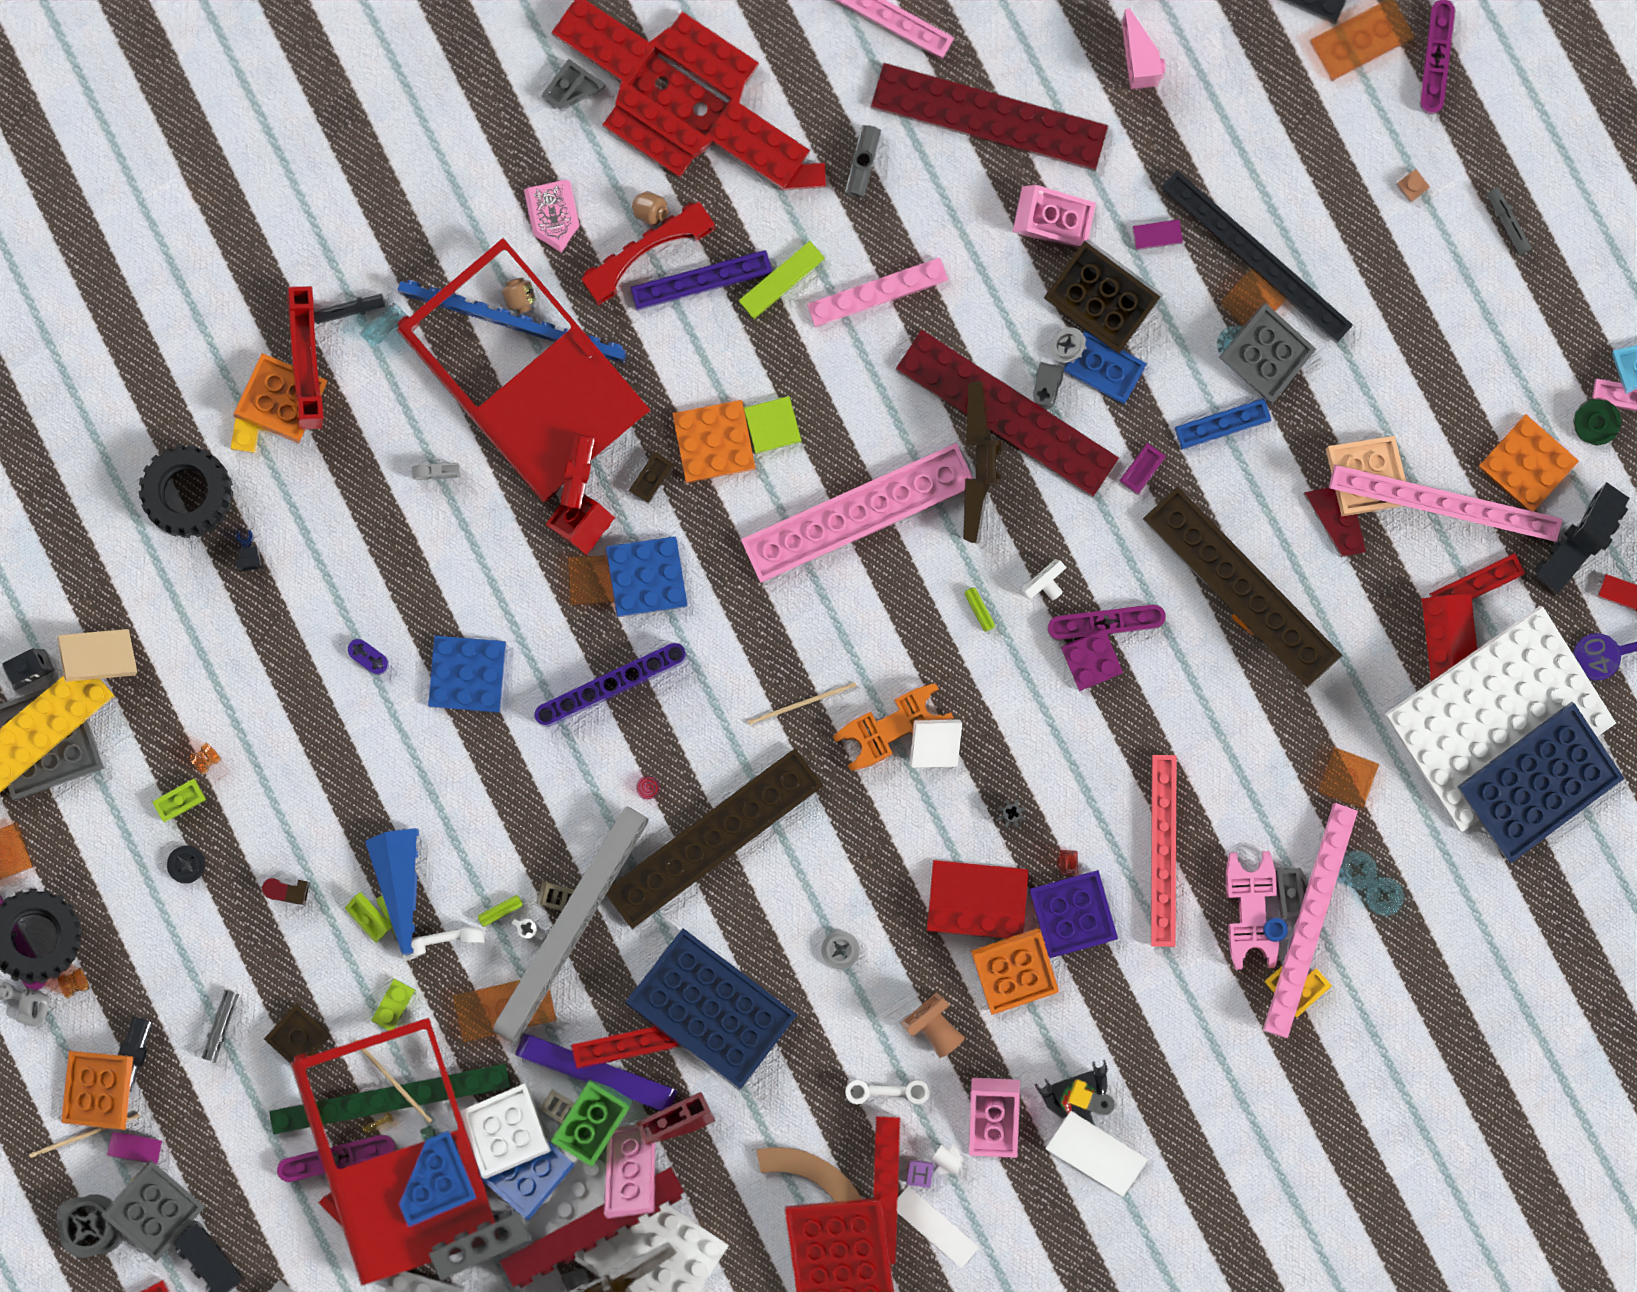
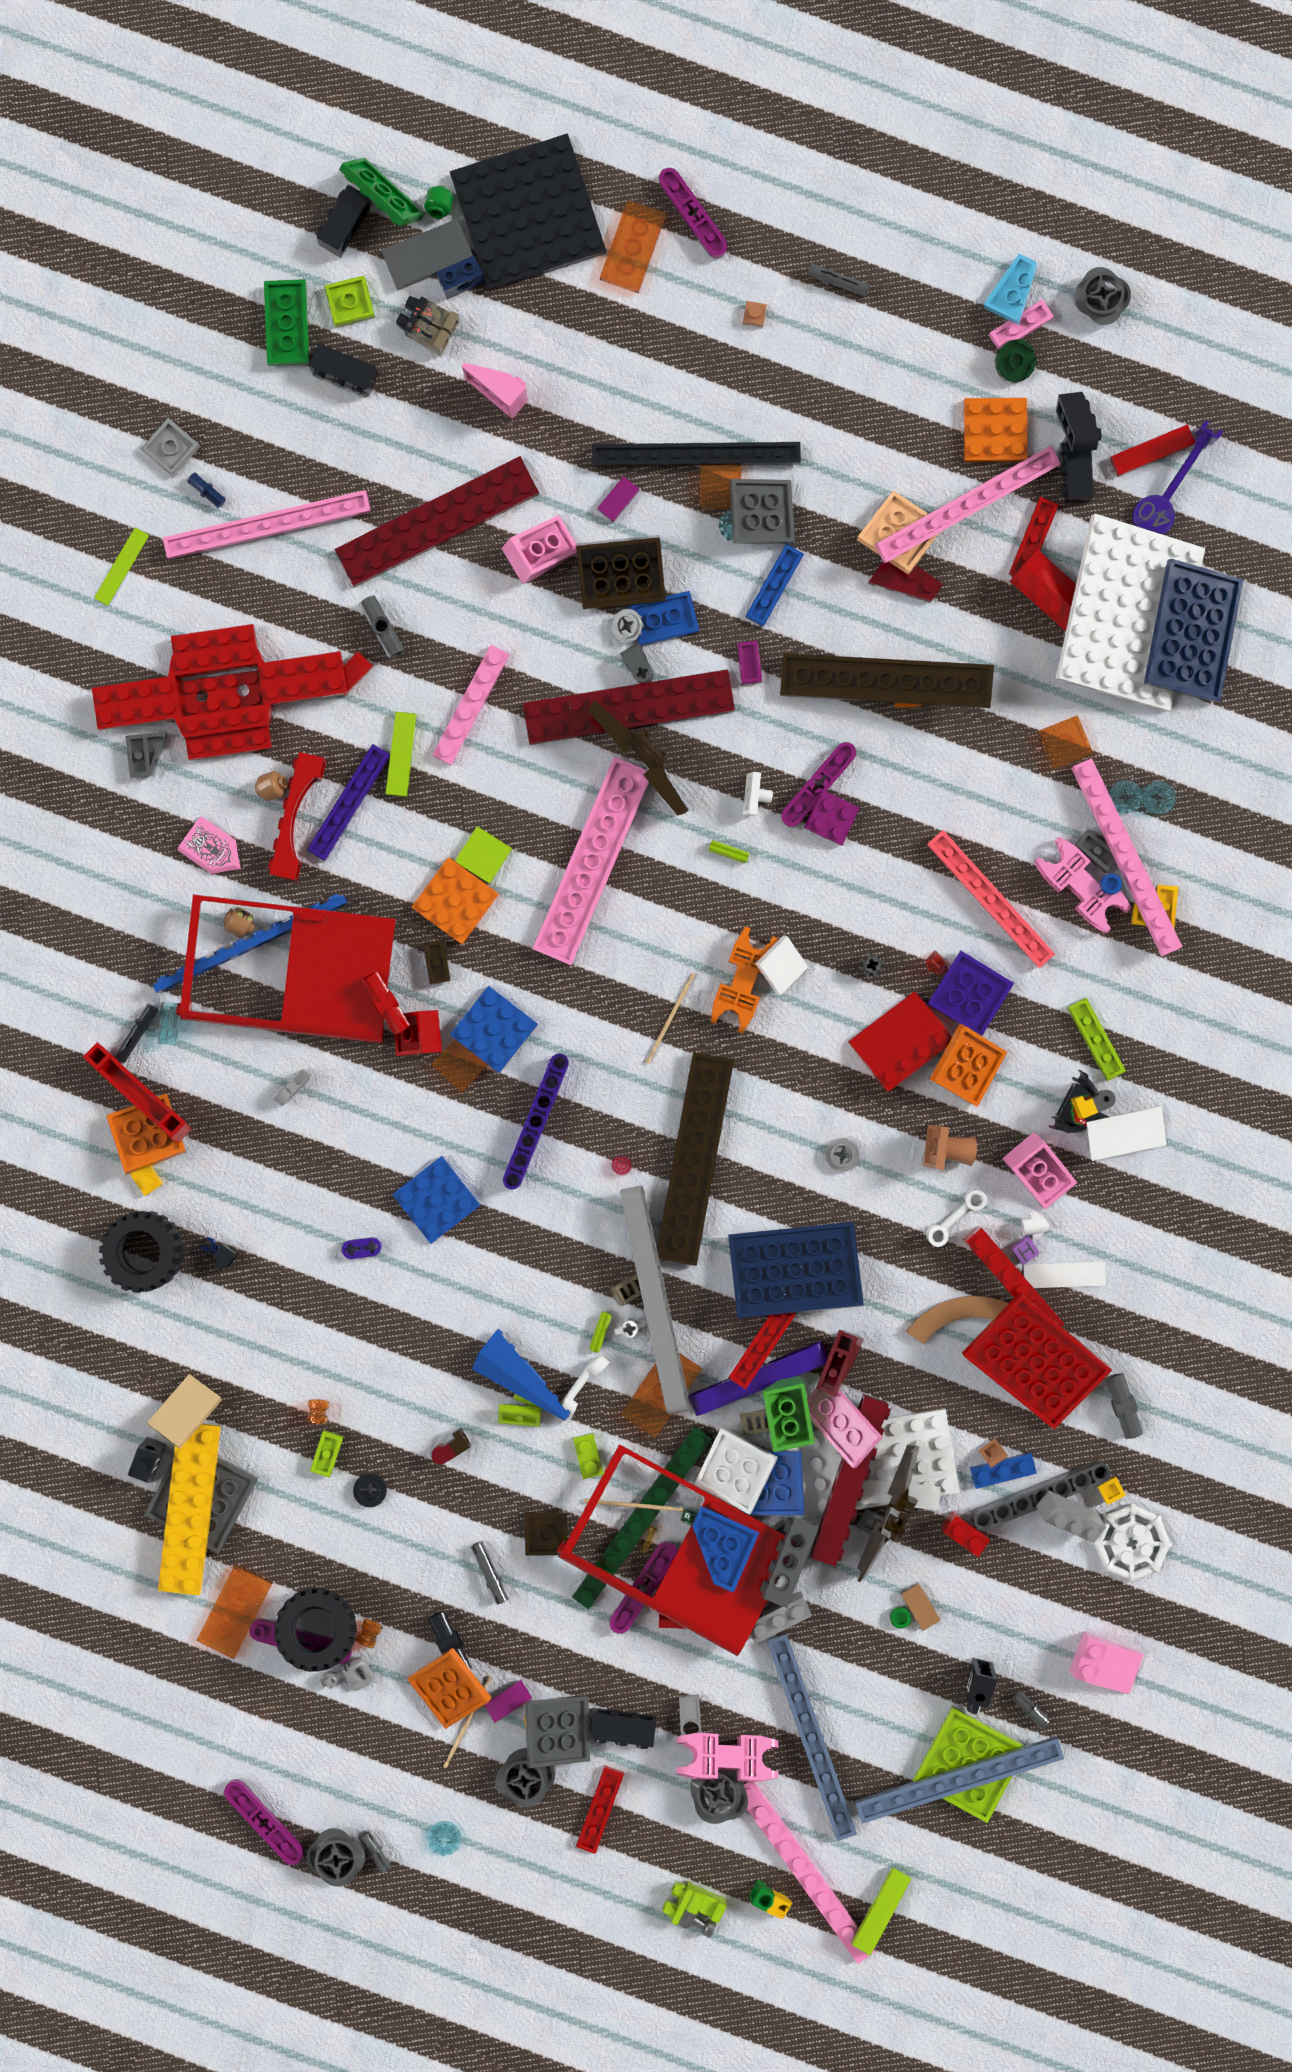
camera: 40 degrees left, 5 degrees up
none -> lime tile [1067,997,1126,1081]

